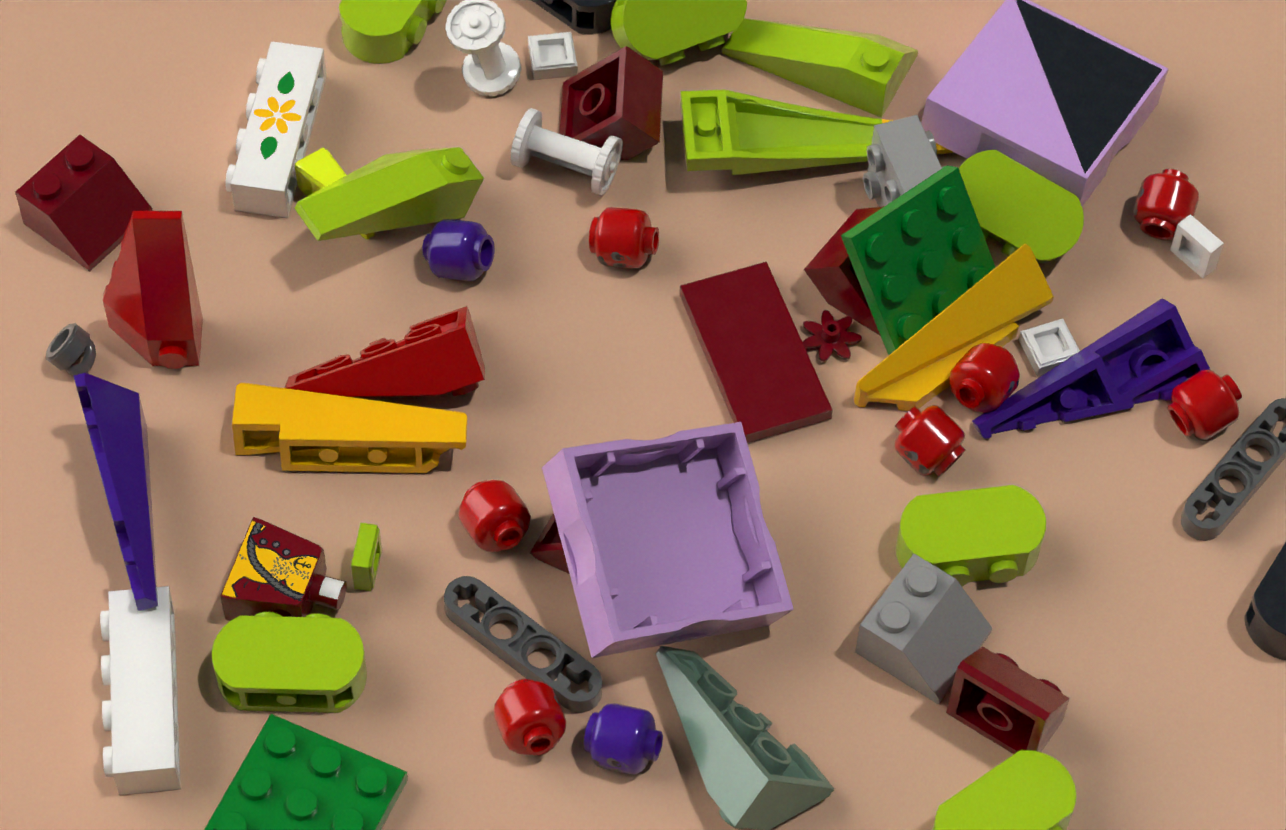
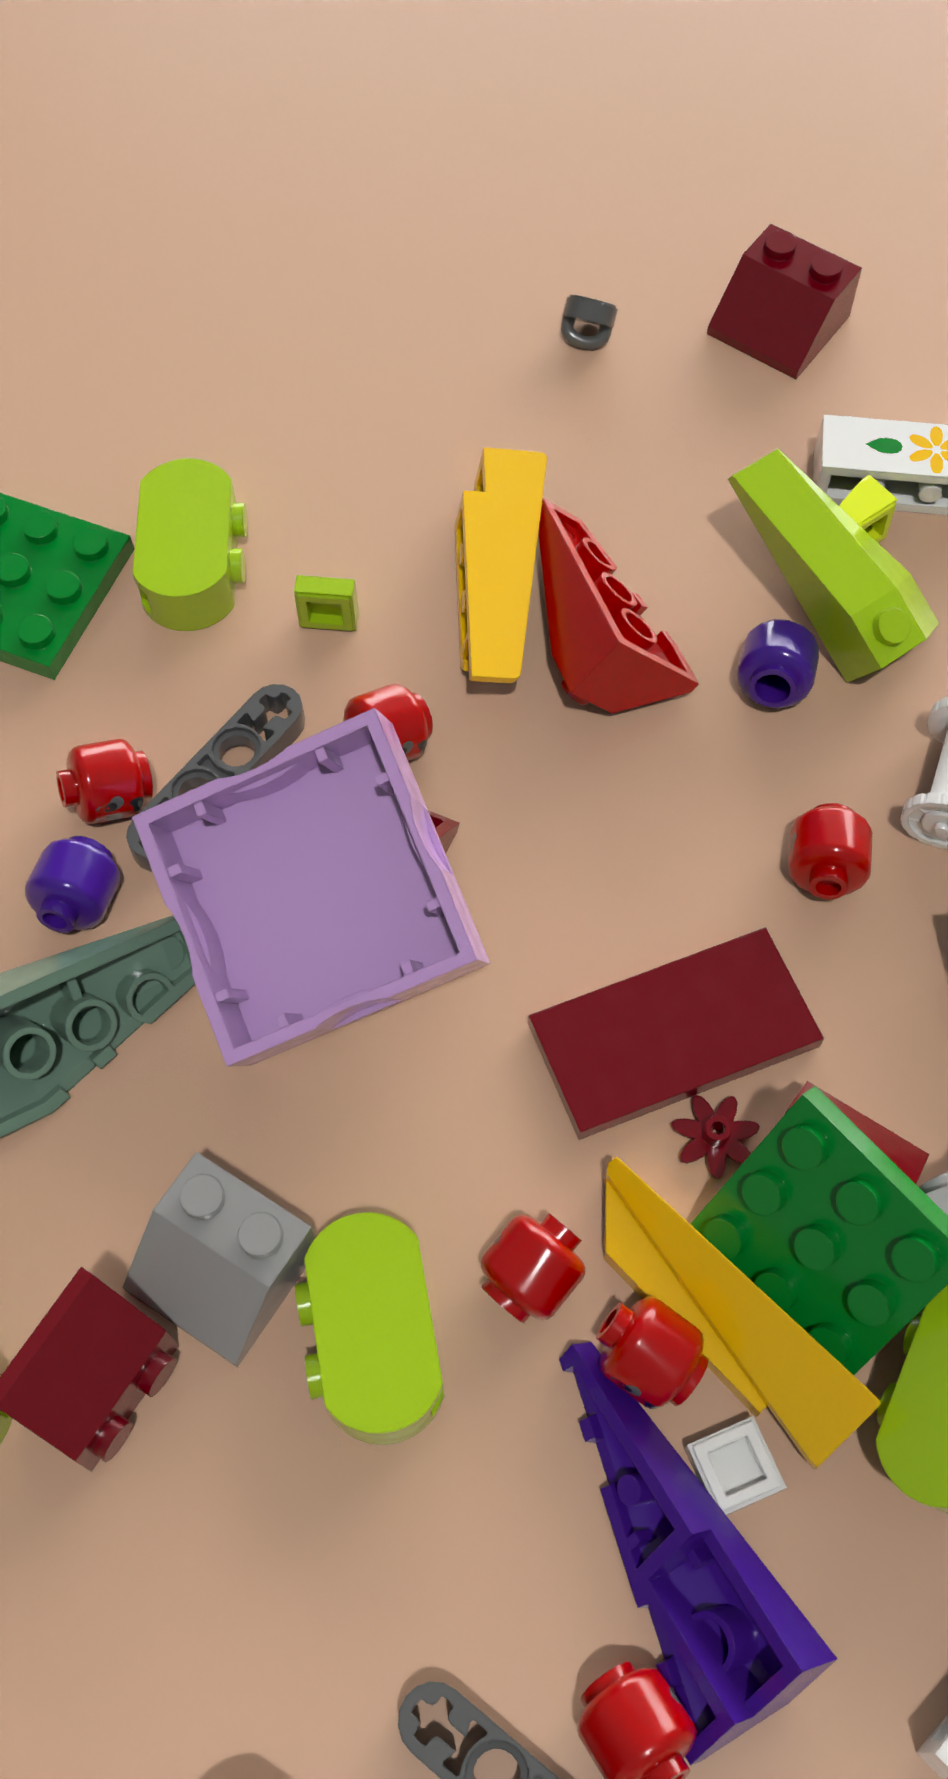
camera: 90 degrees right, 5 degrees up
dark purple wedge [73,373,158,611] -> none
white brick [100,586,181,795] -> none
red wedge [103,211,203,369] -> none
torso [220,517,347,621] -> none

